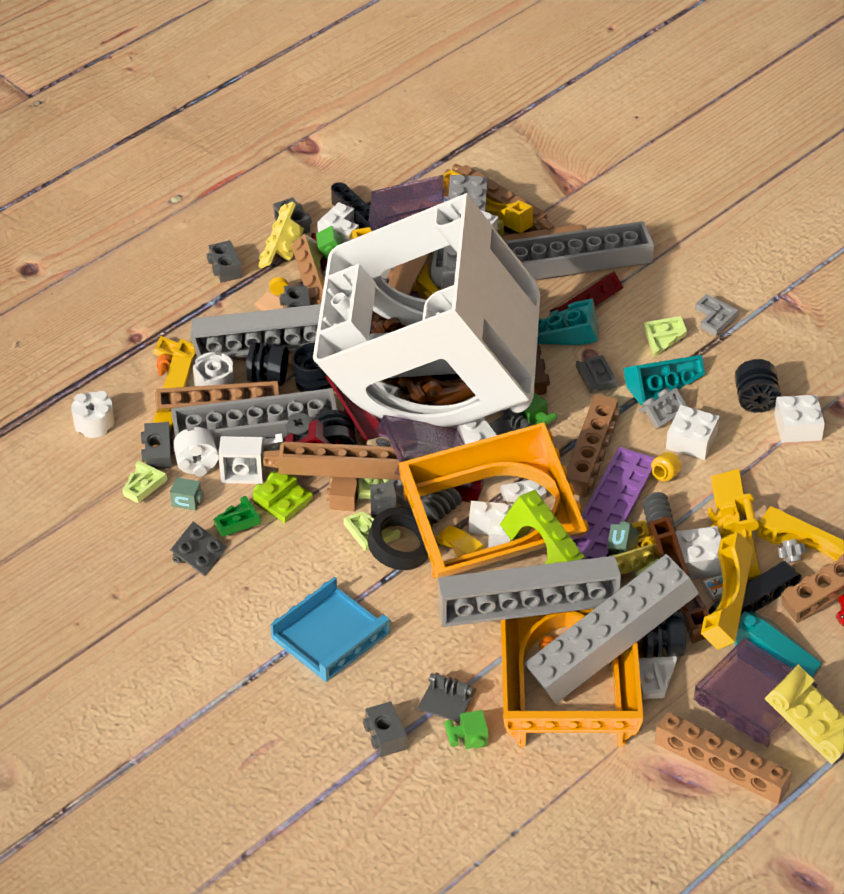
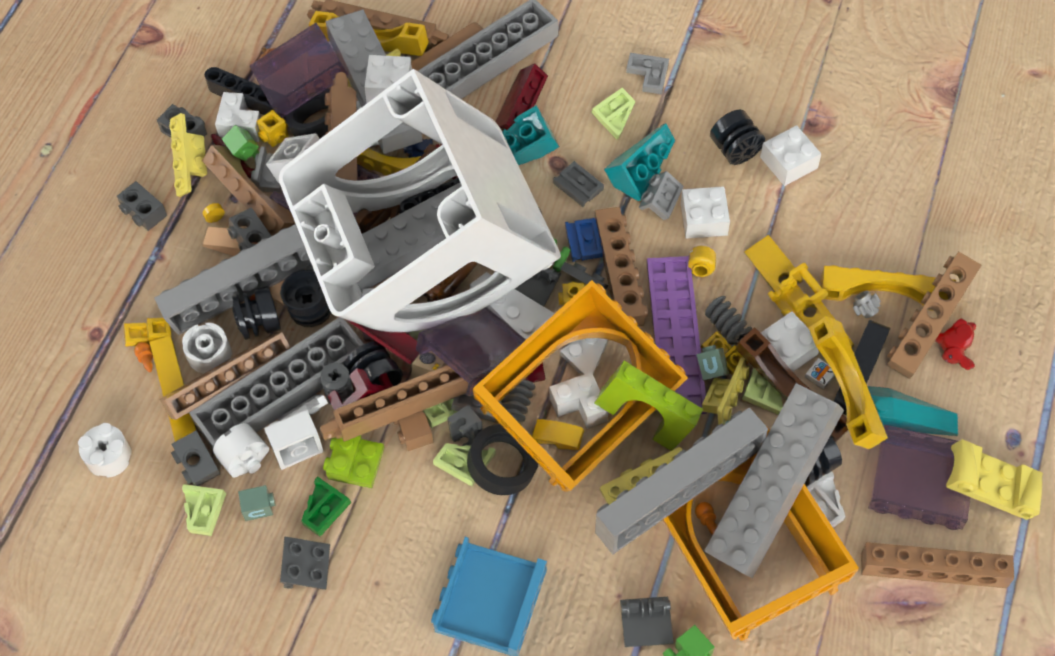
camera: 25 degrees left, 15 degrees up
none -> dark grey plate [561,262,609,291]
none -> blue plate [565,218,603,262]

